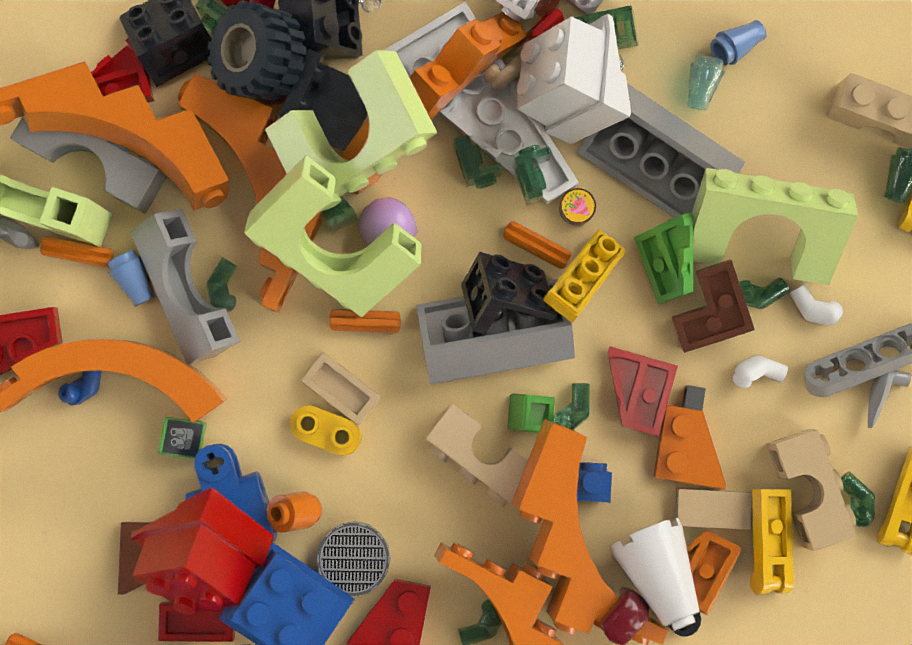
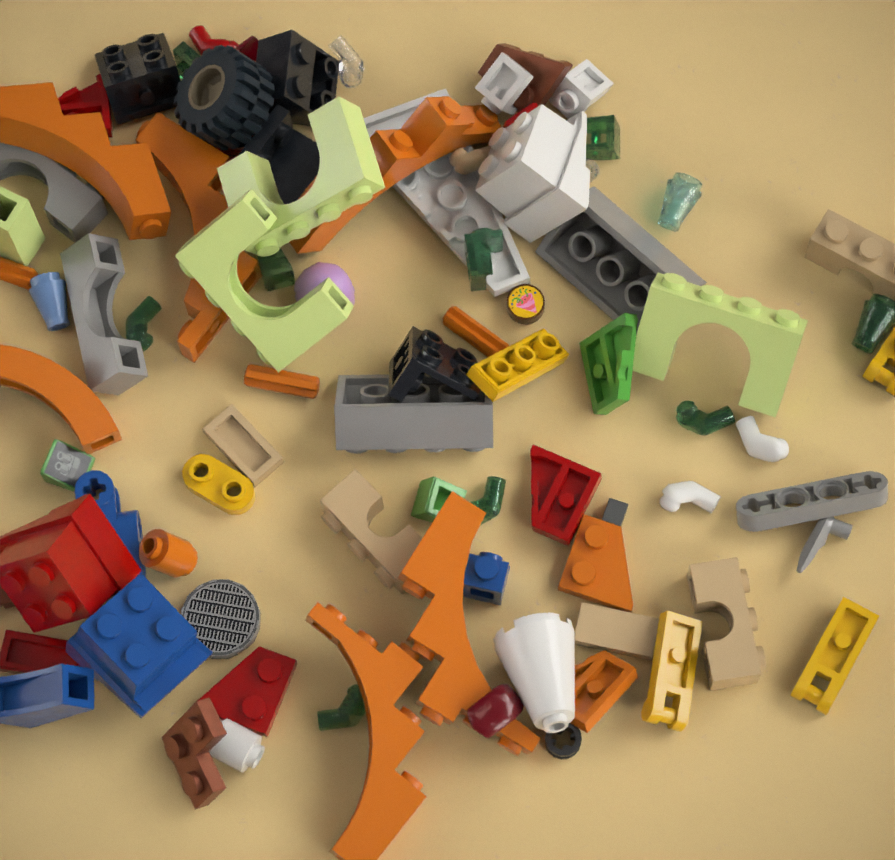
camera: 15 degrees right, 15 degrees down
clear green bracket [454,135,503,189] -> none
copper plate [672,259,755,353] -> none
medium blue cone [710,20,766,66] -> none
clear green arm [841,471,875,528] -> none

